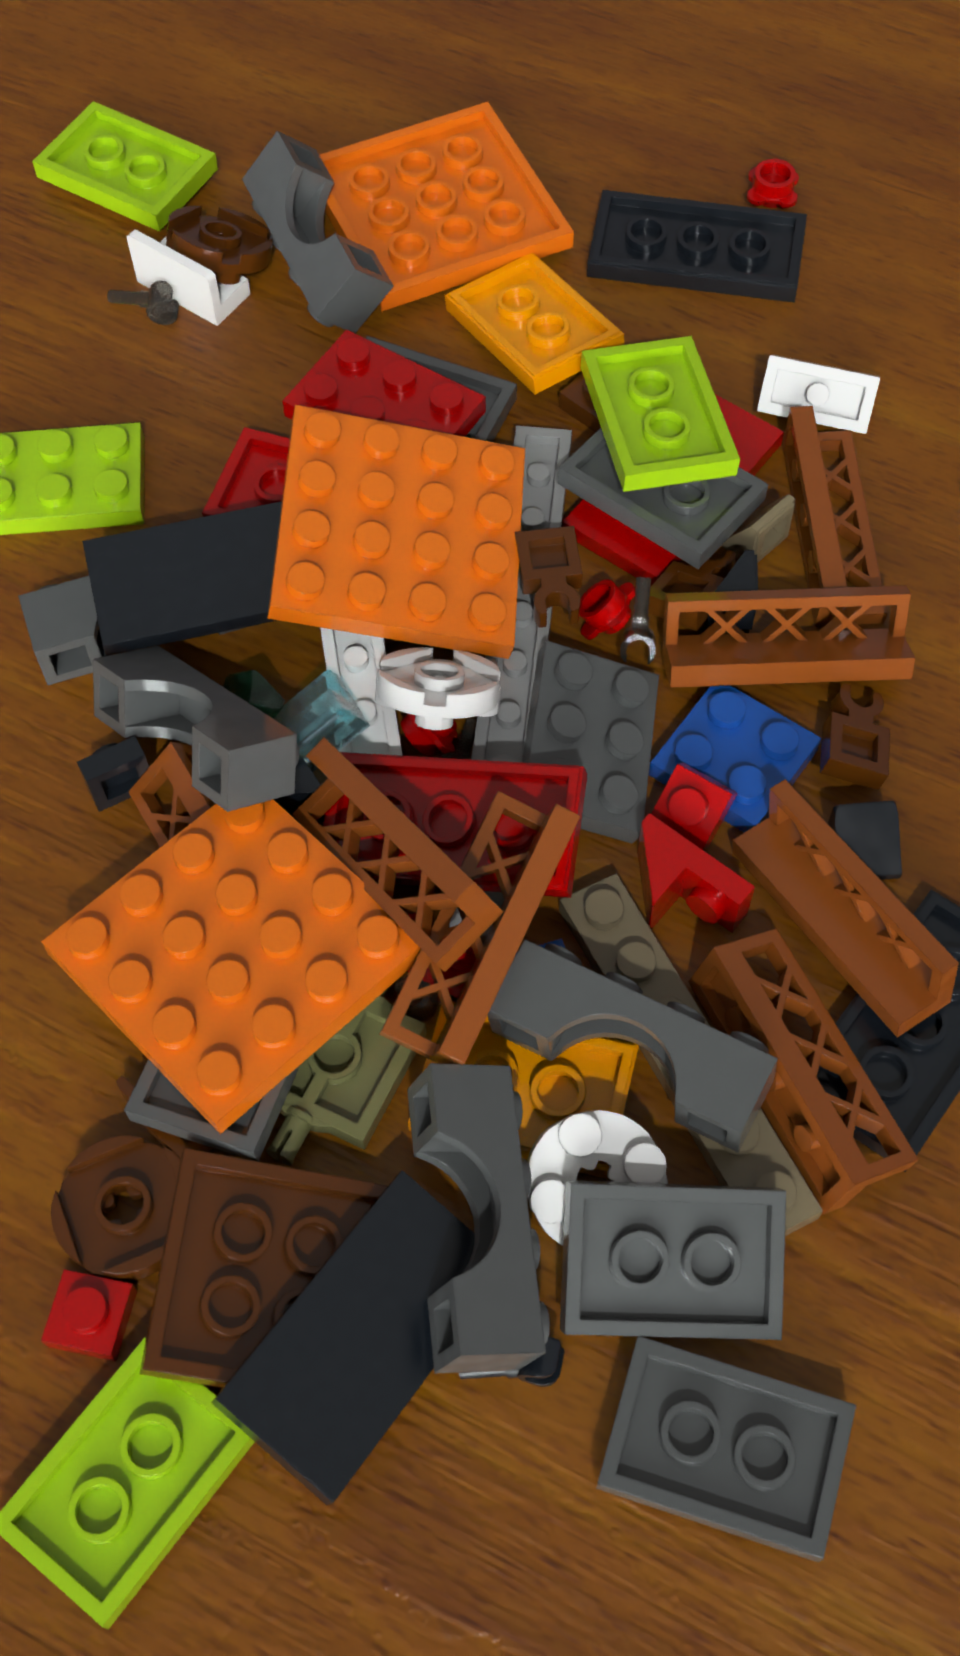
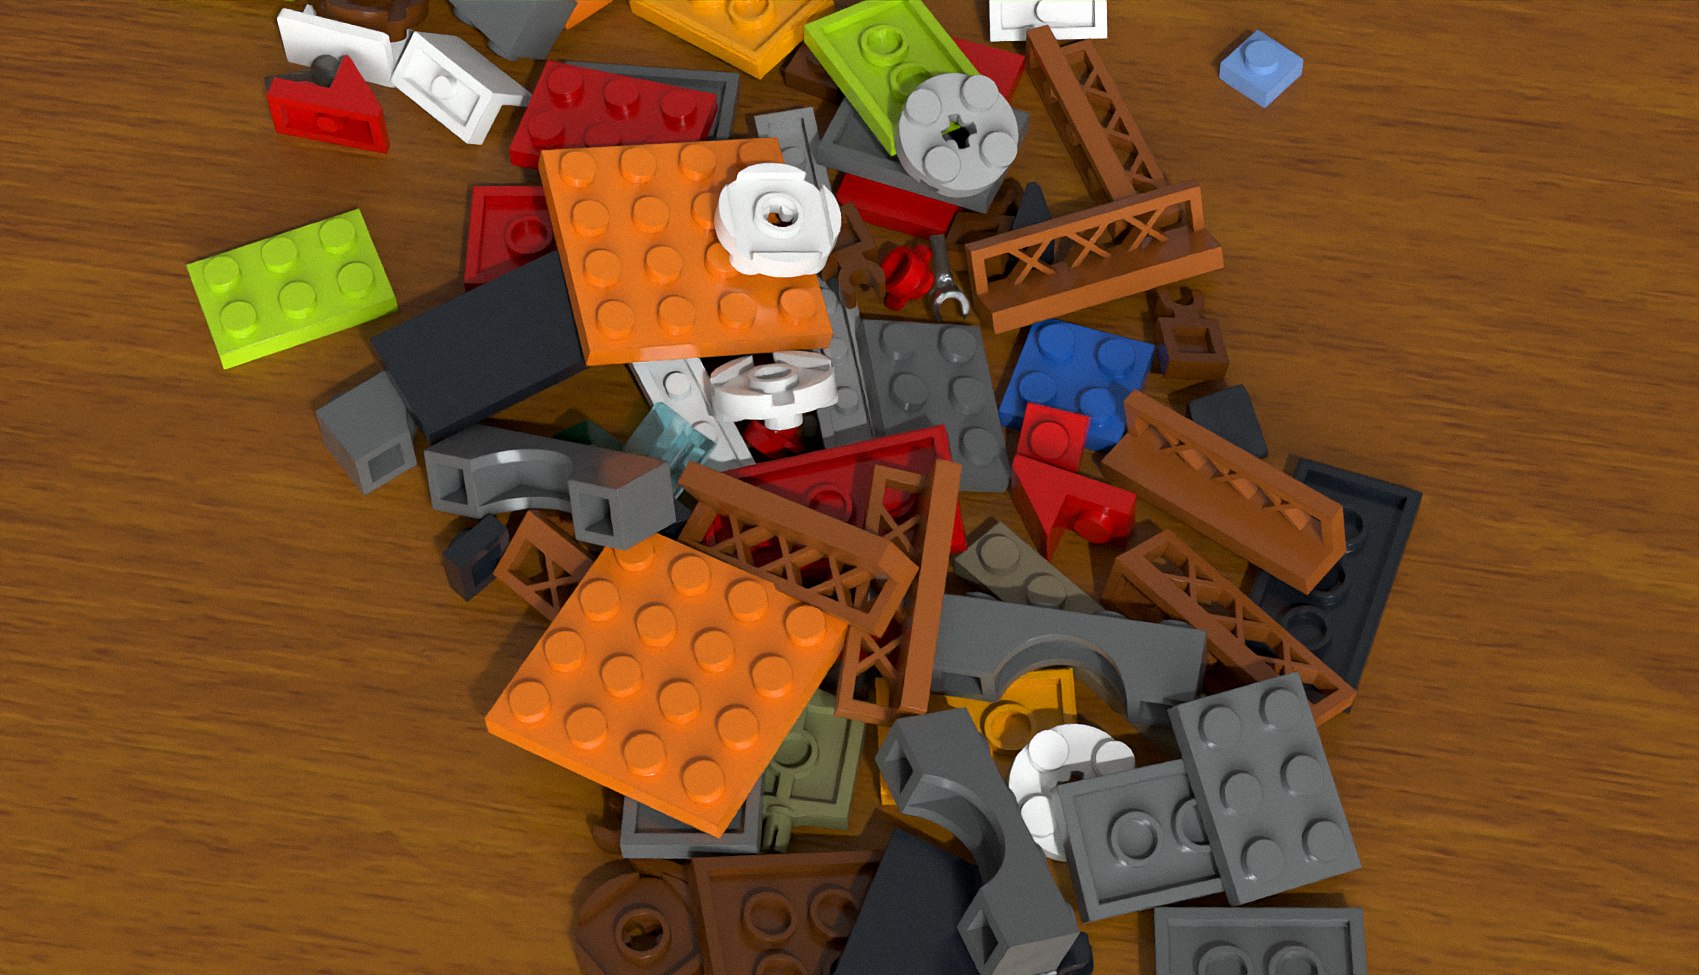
camera: 15 degrees left, 5 degrees down
dark tan slope [721,494,795,563] -> none
none -> red slope [266,55,390,154]
none -> white panel [389,31,532,145]
none -> white plate [714,163,841,277]
none -> light grey plate [894,73,1018,198]
none -> dark grey plate [1167,671,1362,907]

